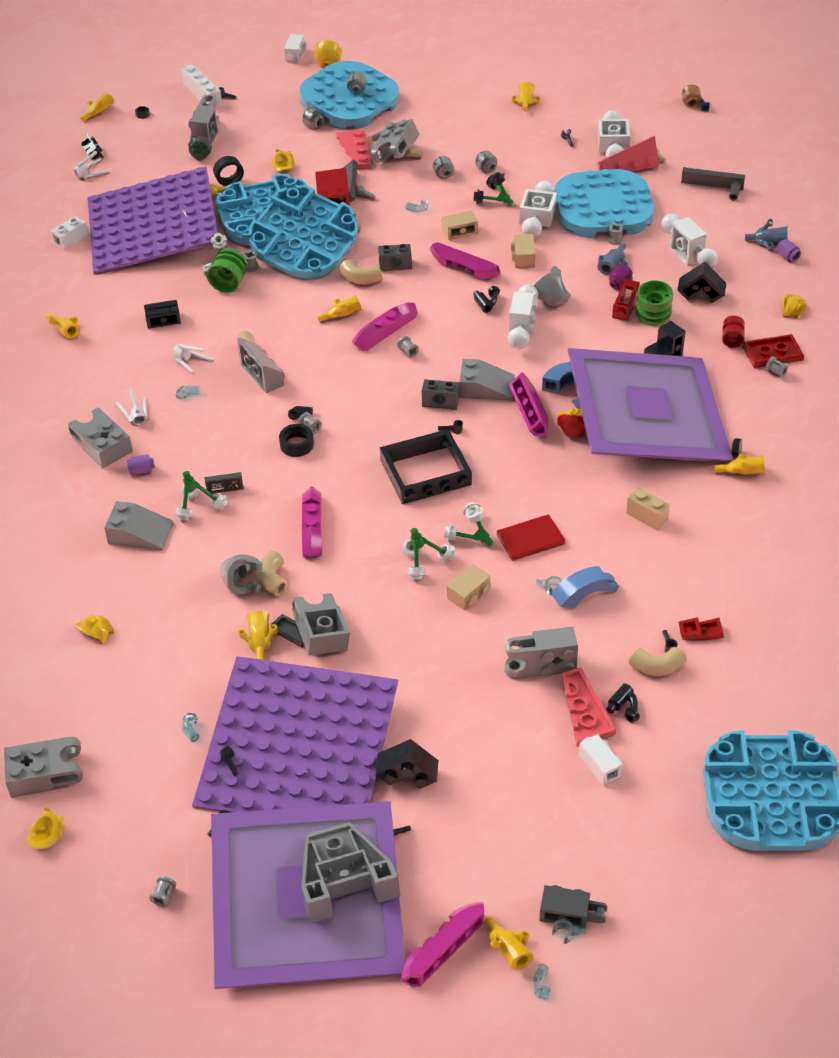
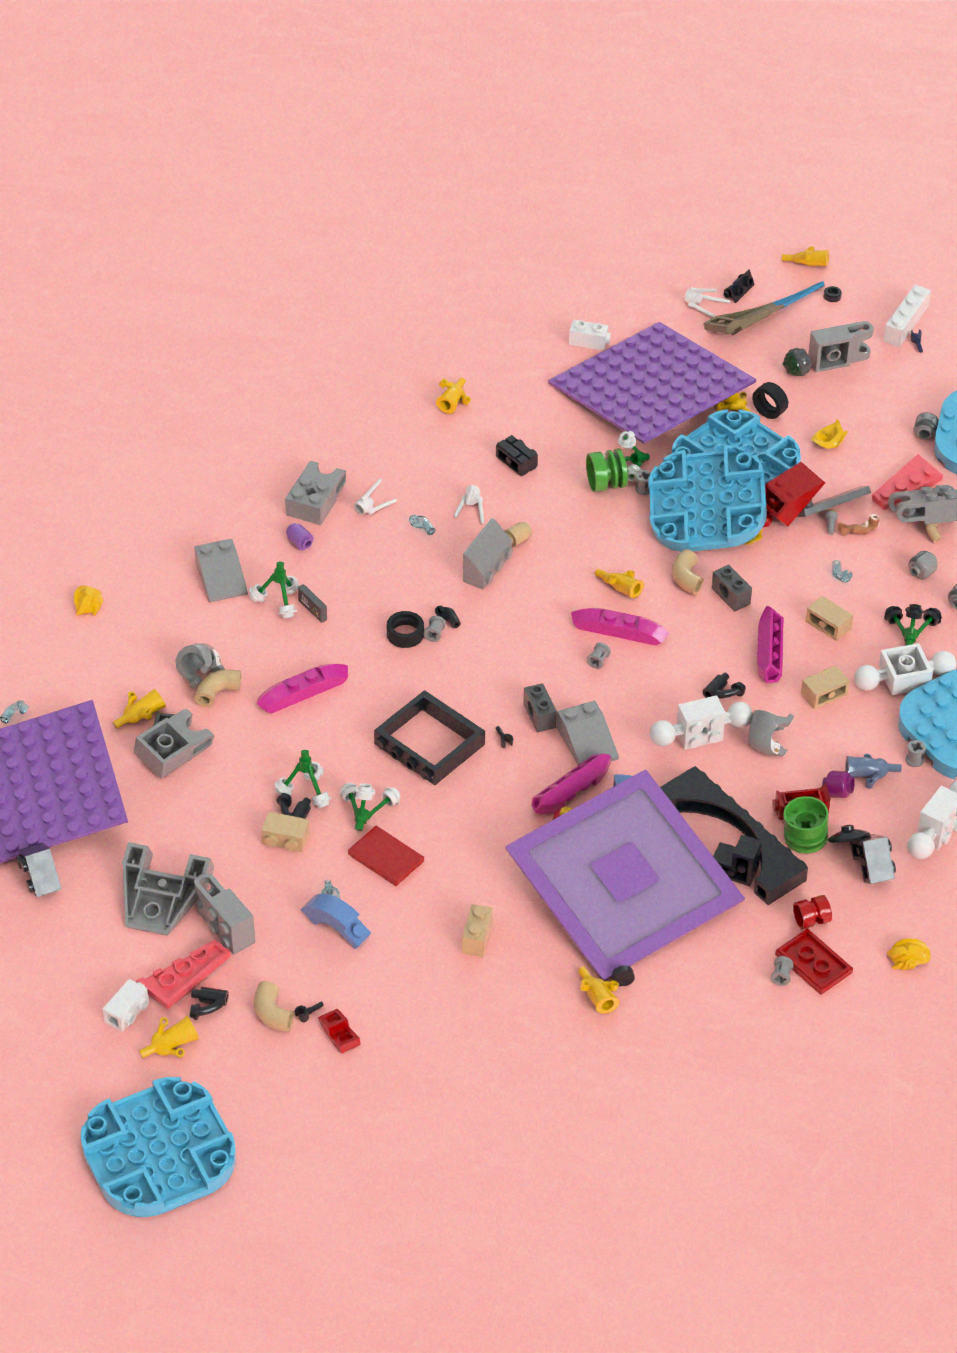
camera: 60 degrees right, 0 degrees up
none -> light grey wedge [122,842,215,936]
none -> yellow piece [139,1015,199,1059]
none -> black plant [276,793,311,819]
none -> black arch [660,766,808,905]
none -> dark tan plate [703,281,825,336]
none -> black dish [828,824,870,843]
none -> nougat arm [837,514,880,536]

